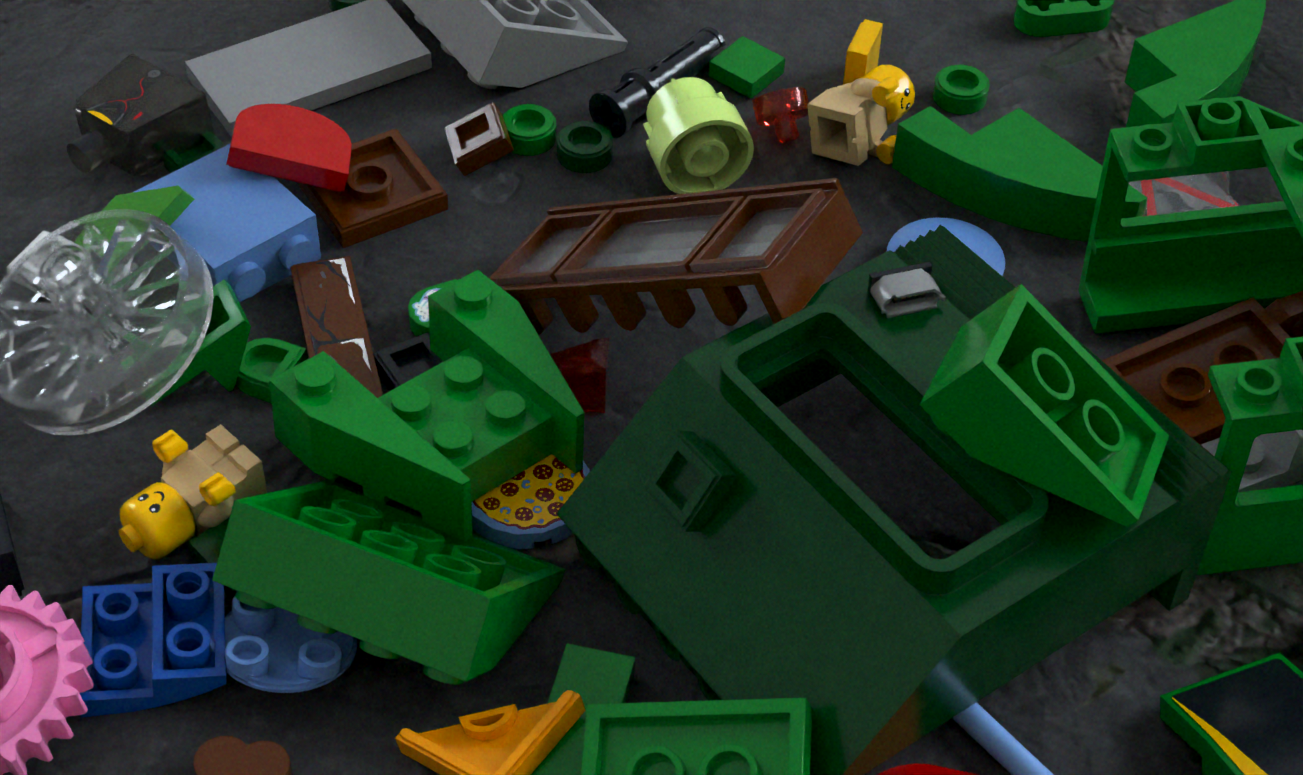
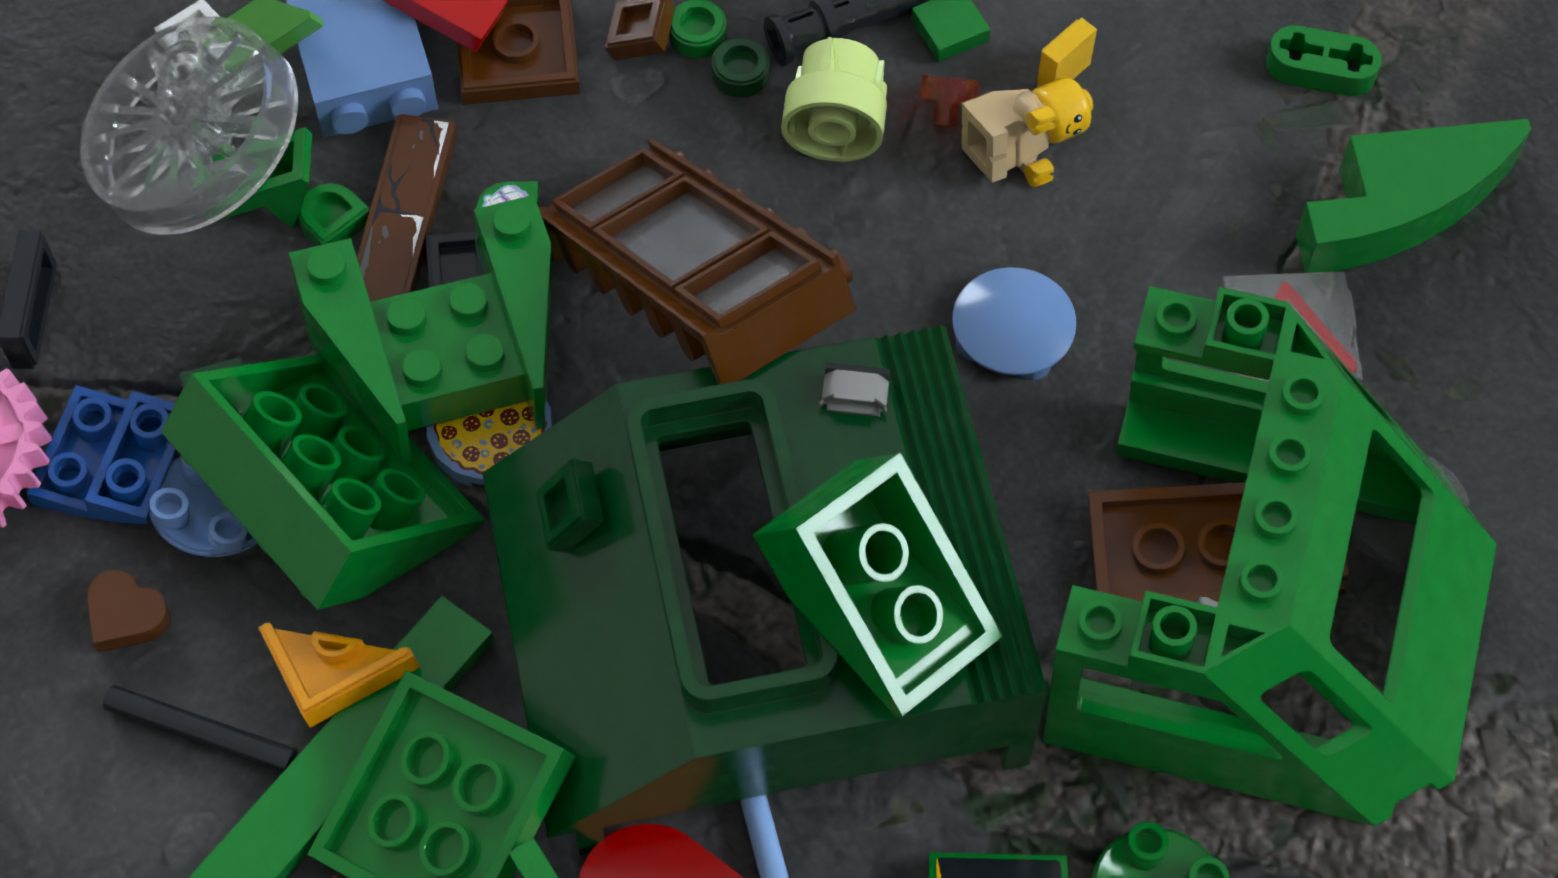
camera: 25 degrees right, 15 degrees up
piece [118,424,267,559] -> none
clear red slope [550,338,610,413] -> none
green slope [892,106,1148,242] -> none
green tile [933,65,990,115] -> none

